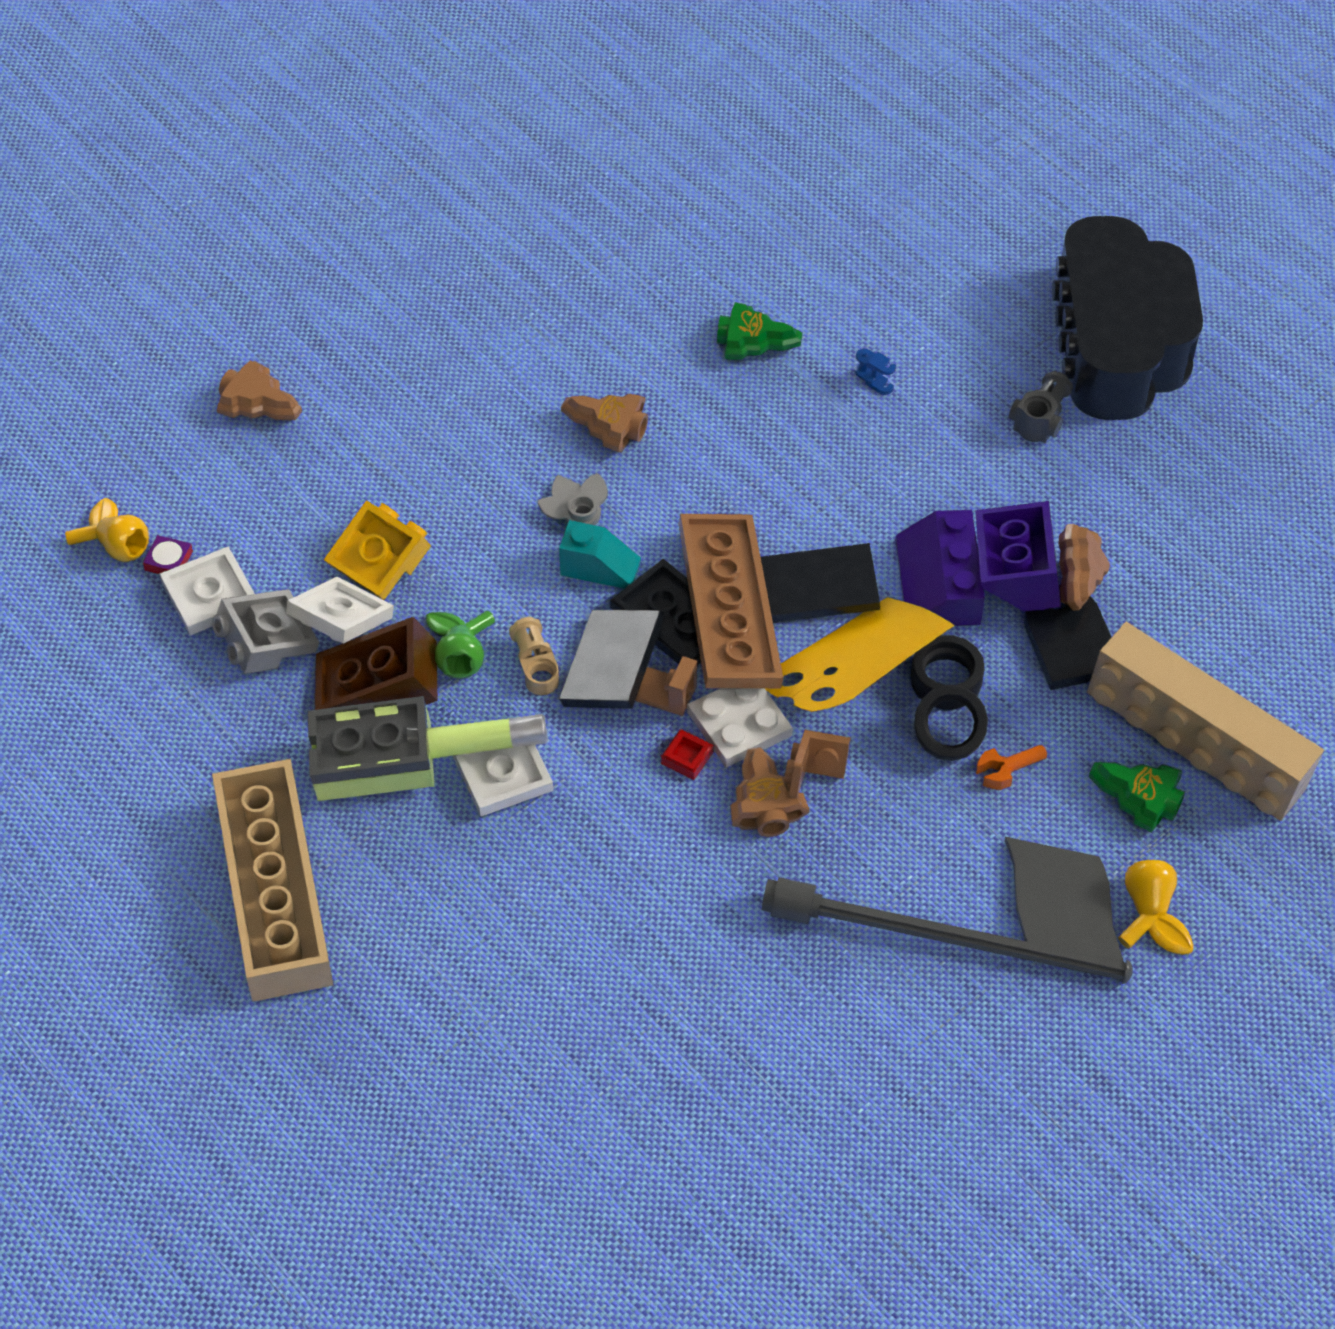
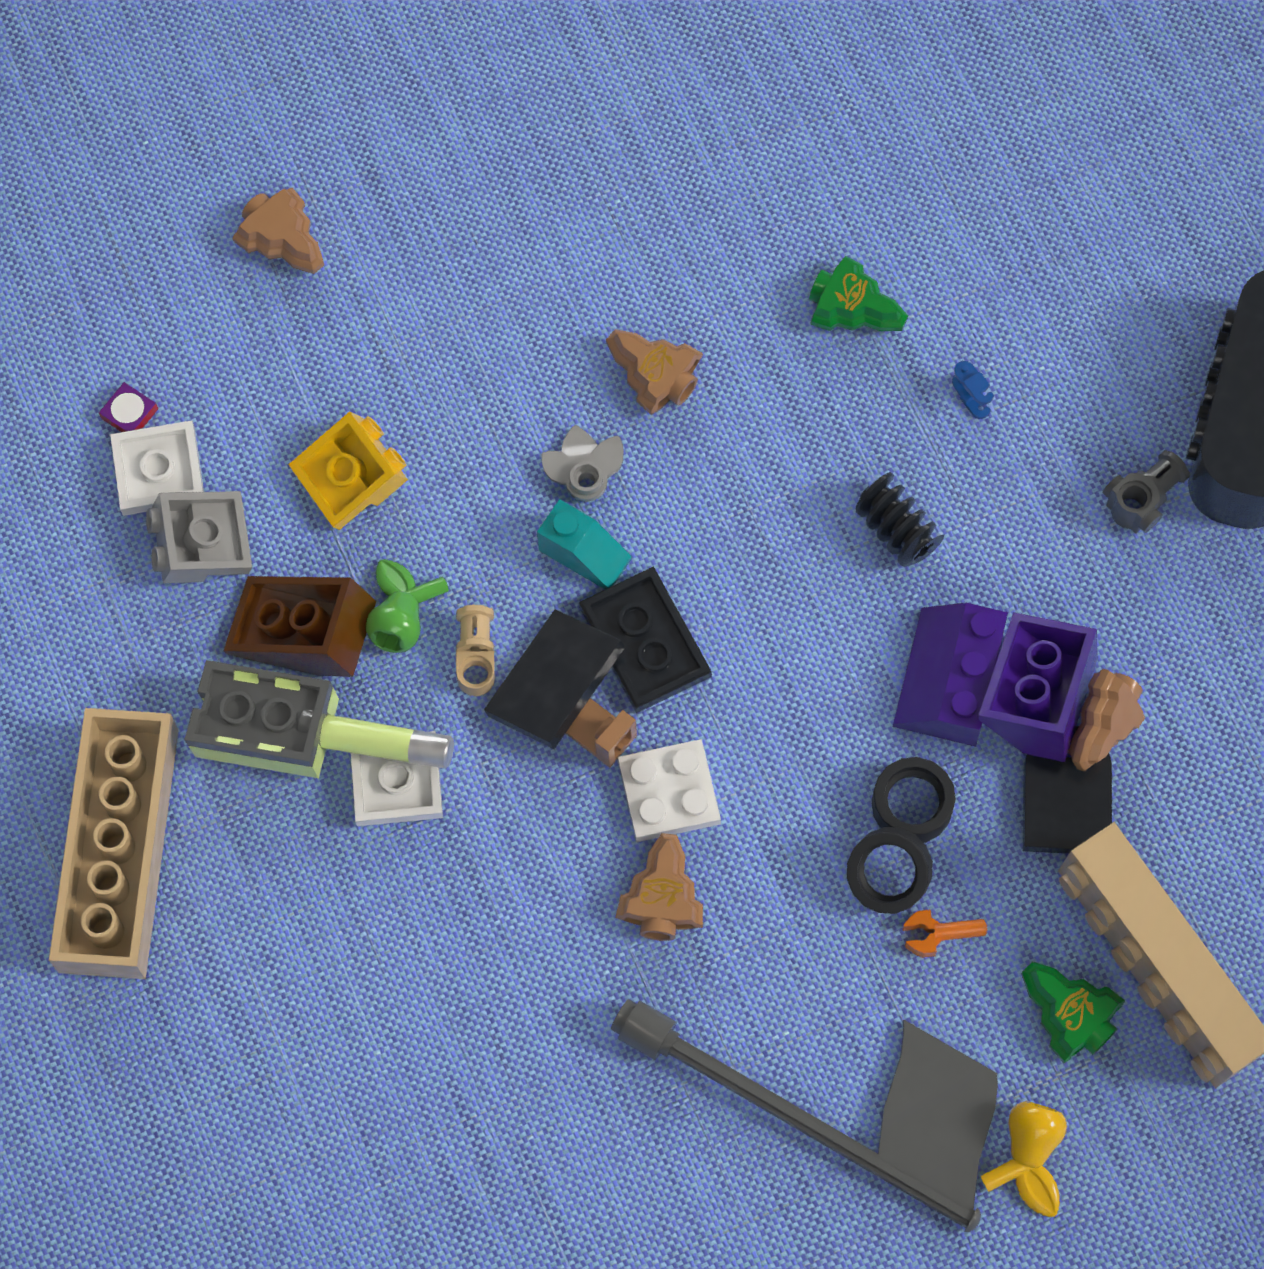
camera: 20 degrees right, 15 degrees up
yellow piece [65,498,149,562] -> none
white plate [286,577,394,644] -> none
red tile [661,729,714,780] -> none
medium nougat plate [678,514,783,689] -> none
black tile [761,543,880,623] -> none
yellow piece [765,597,955,712] -> none
medium nougat bracket [784,730,851,798] -> none
none -> black piece [856,472,945,567]

